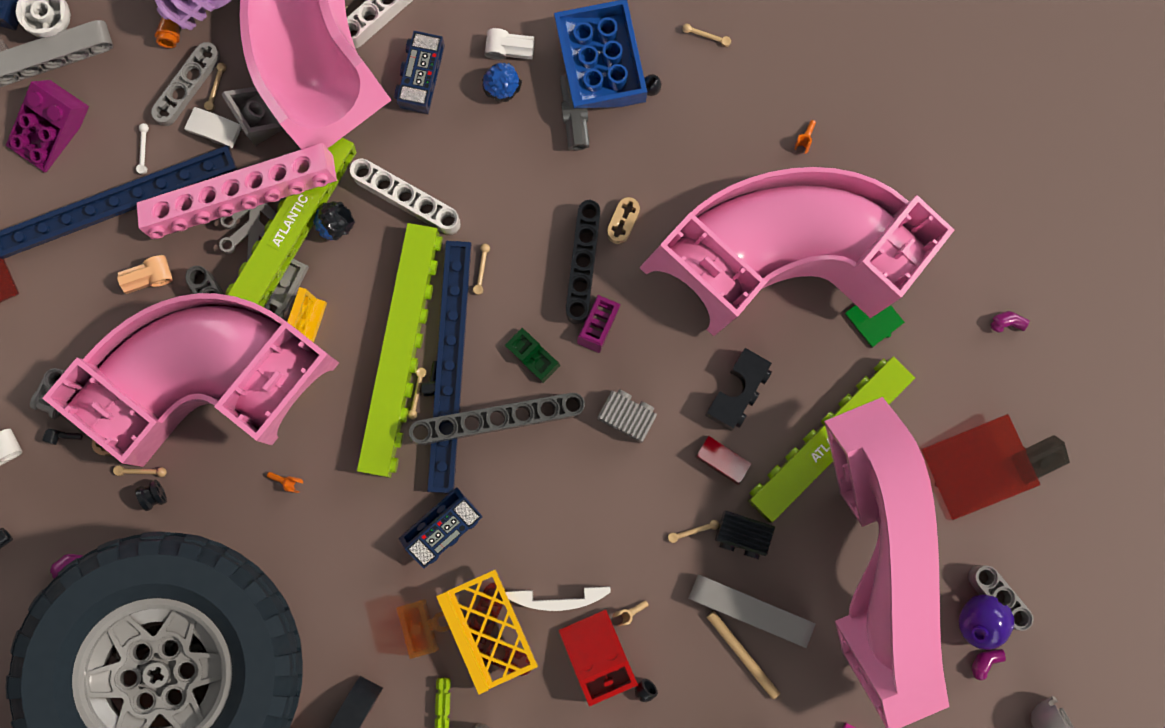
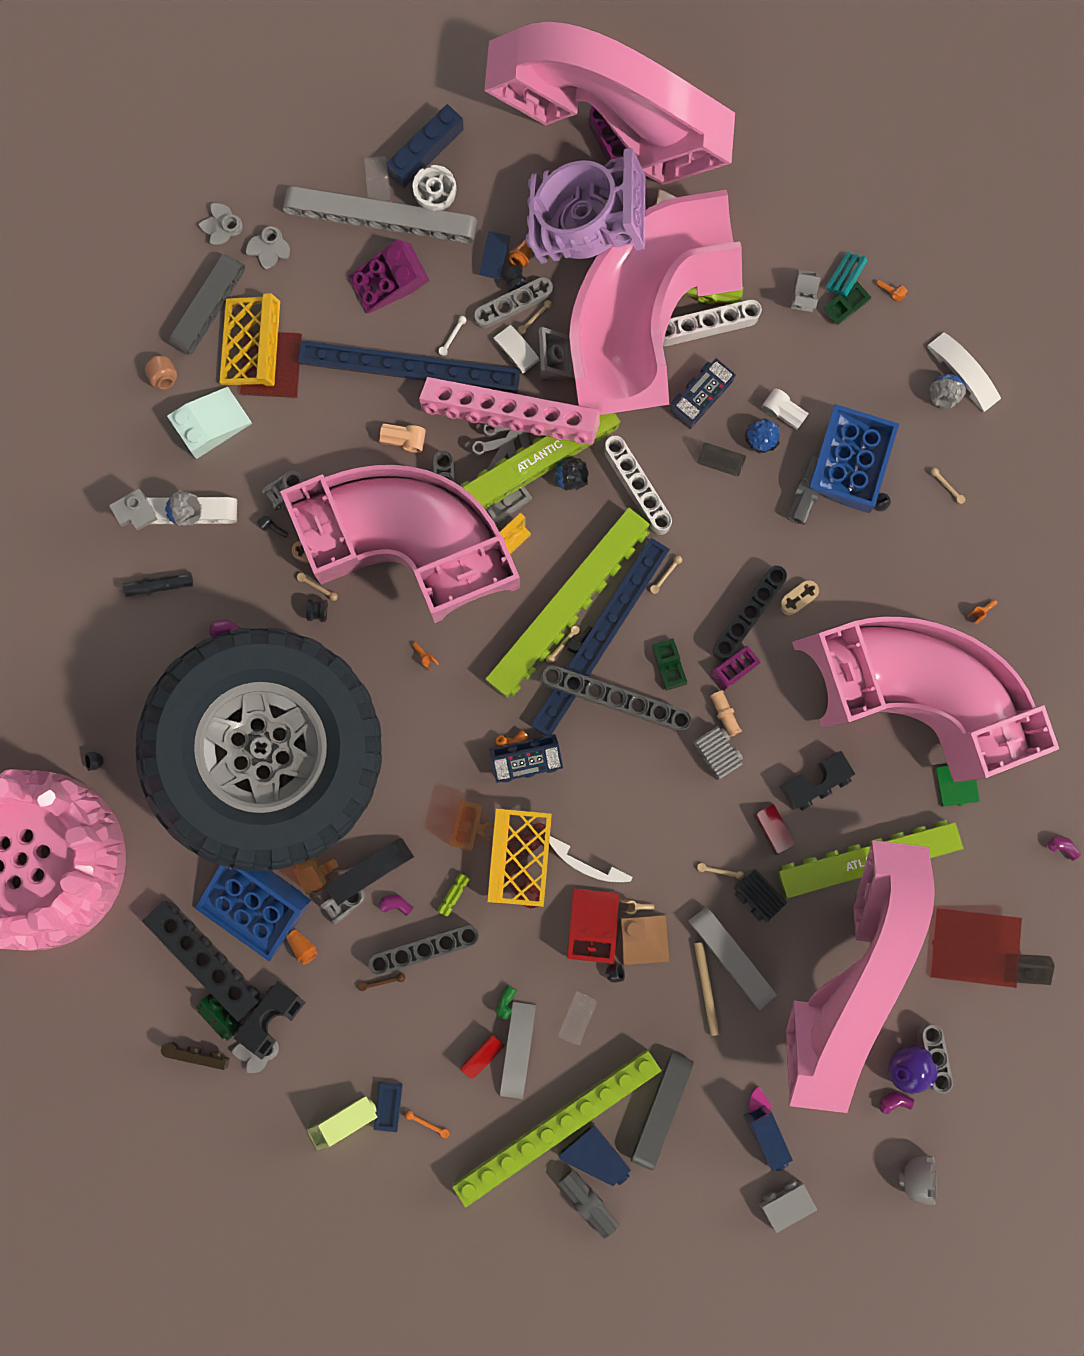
camera: 25 degrees right, 0 degrees up
none -> dark blue slope [479,231,510,280]
none -> orange arm [495,729,529,747]
none -> black wheel [501,265,528,292]
none -> medium nougat slope [620,915,670,965]
none -> clear smoke slope [697,442,746,477]
none -> light nougat pin [710,690,742,737]

